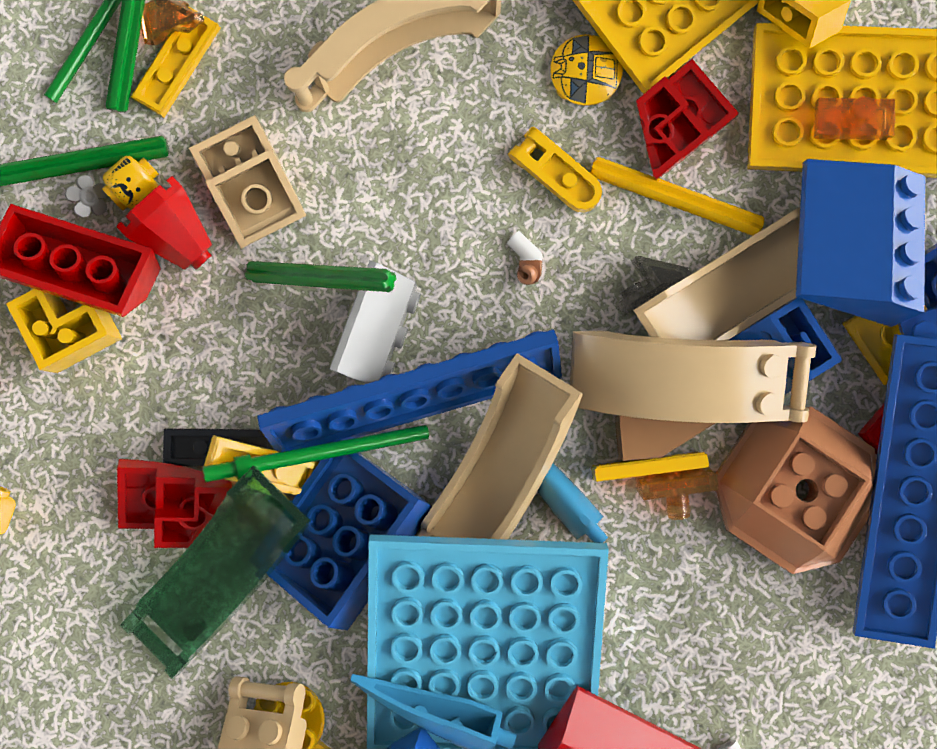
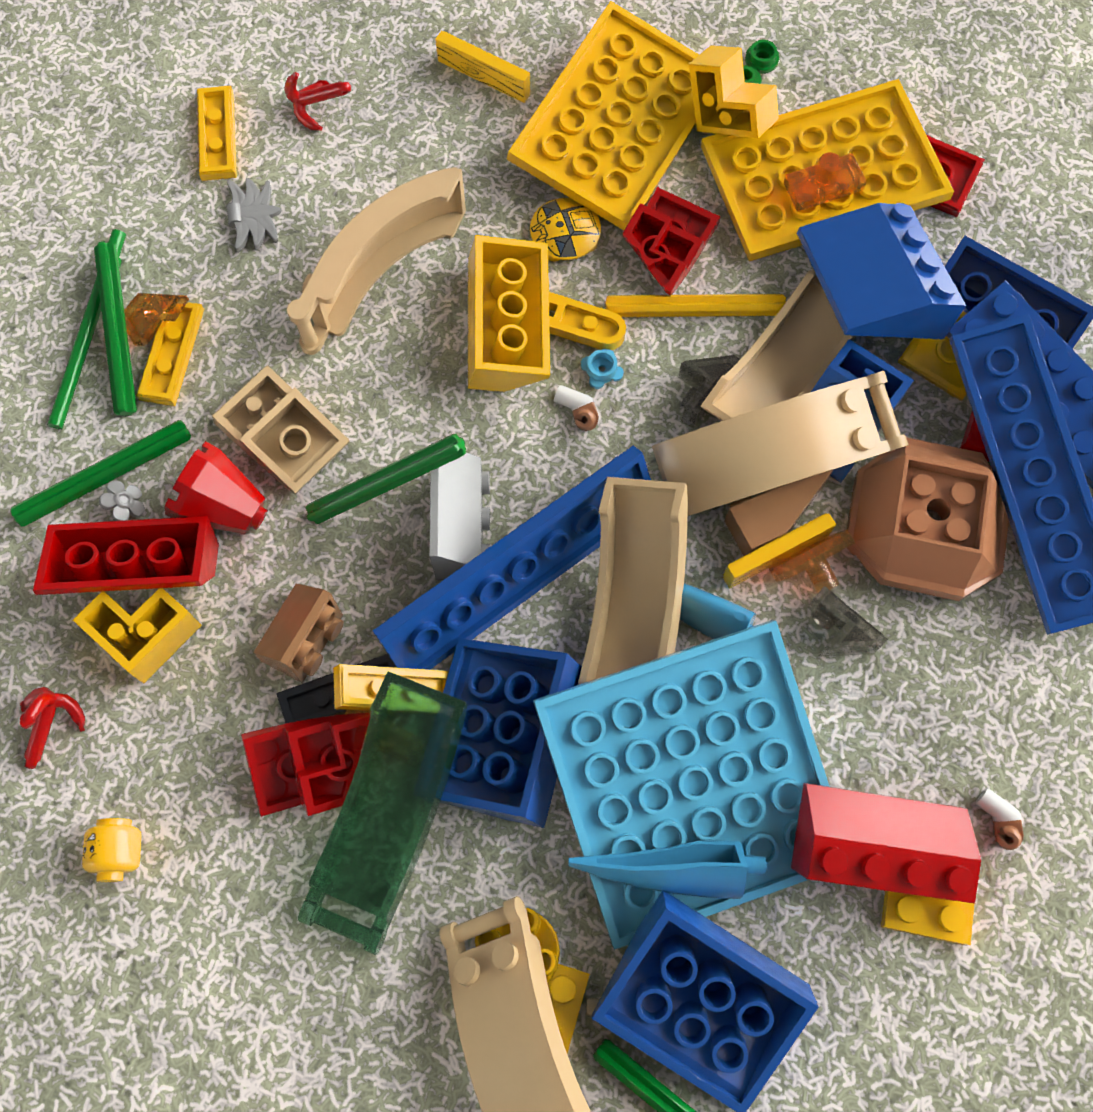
camera: 25 degrees left, 15 degrees down
yellow head [102,156,159,211] -> none
green bar [202,425,429,482] -> none
none -> medium nougat slope [253,583,344,683]
none -> yellow slope [468,235,550,392]
none -> medium azure plate [581,349,624,389]
none -> clear smoke slope [807,586,888,657]

